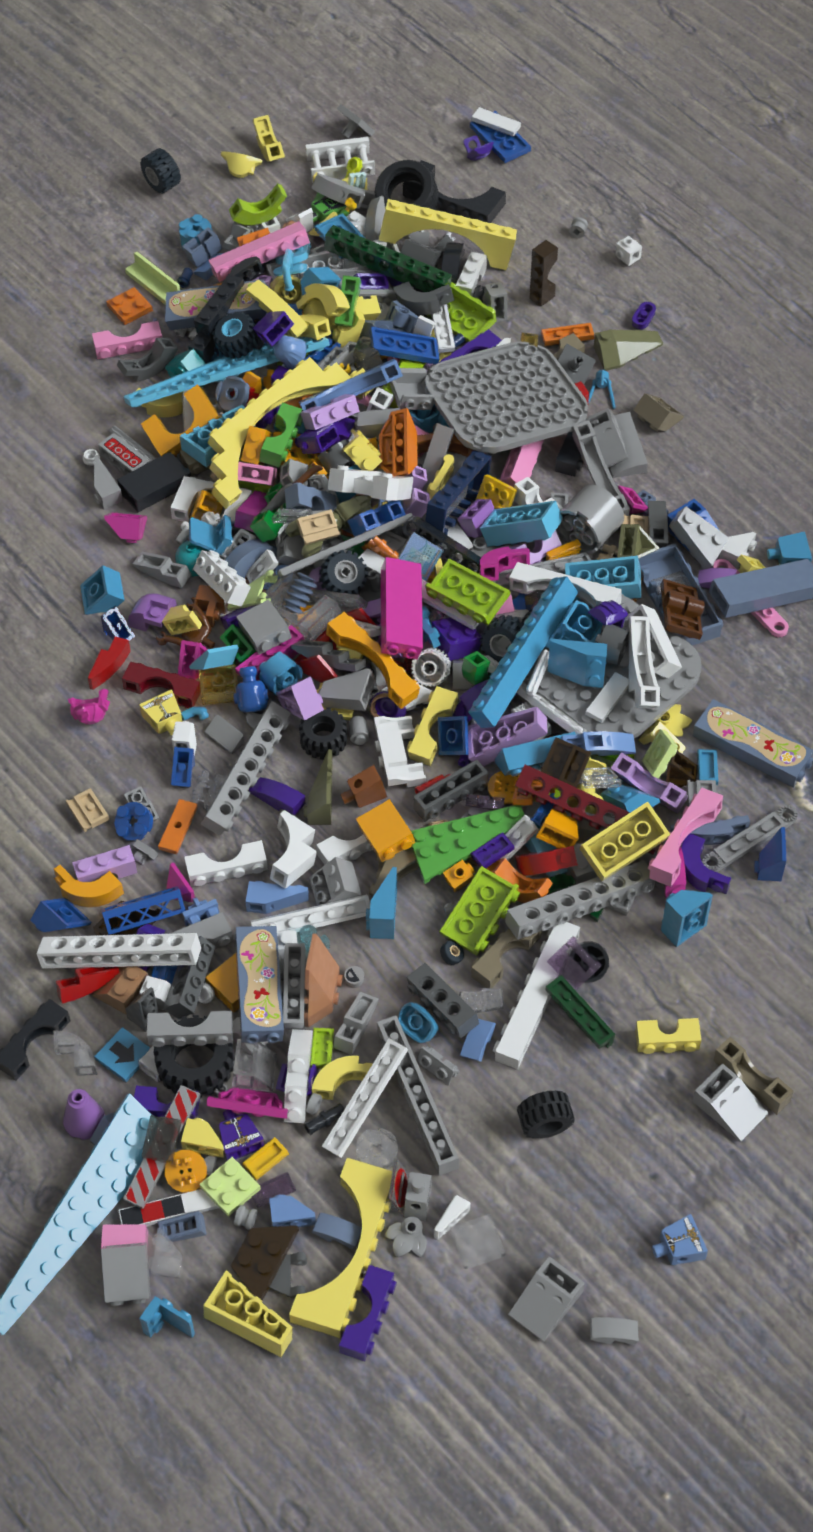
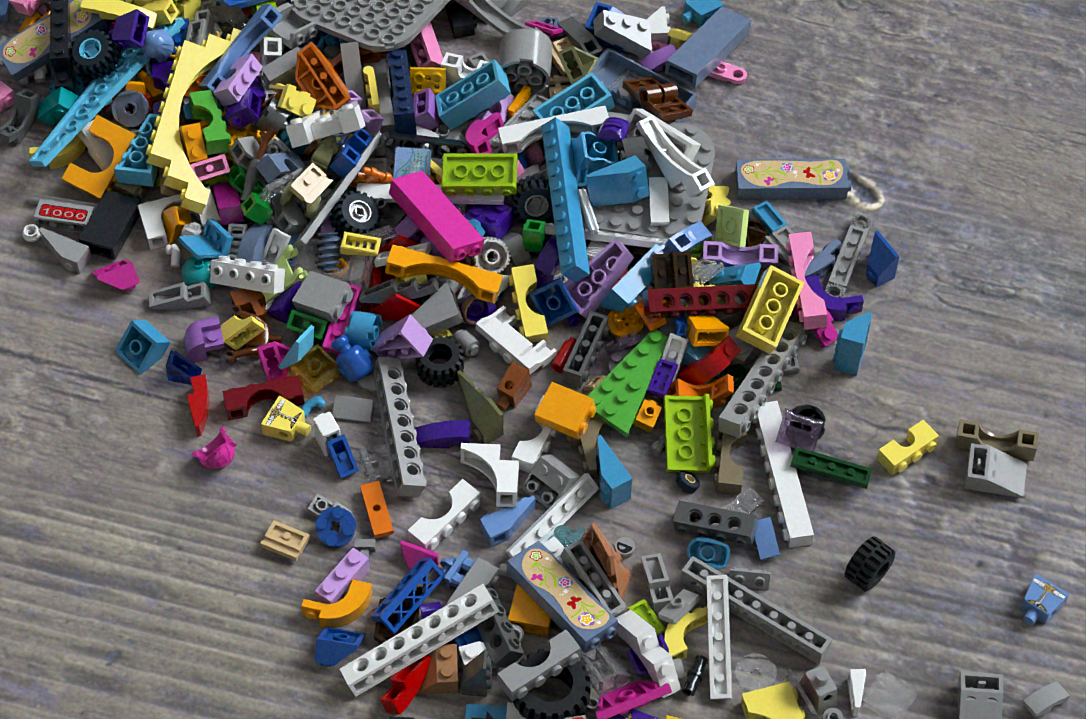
camera: 35 degrees left, 0 degrees up
none -> light yellow slope [340,232,381,256]
none -> light grey plate [658,589,700,625]

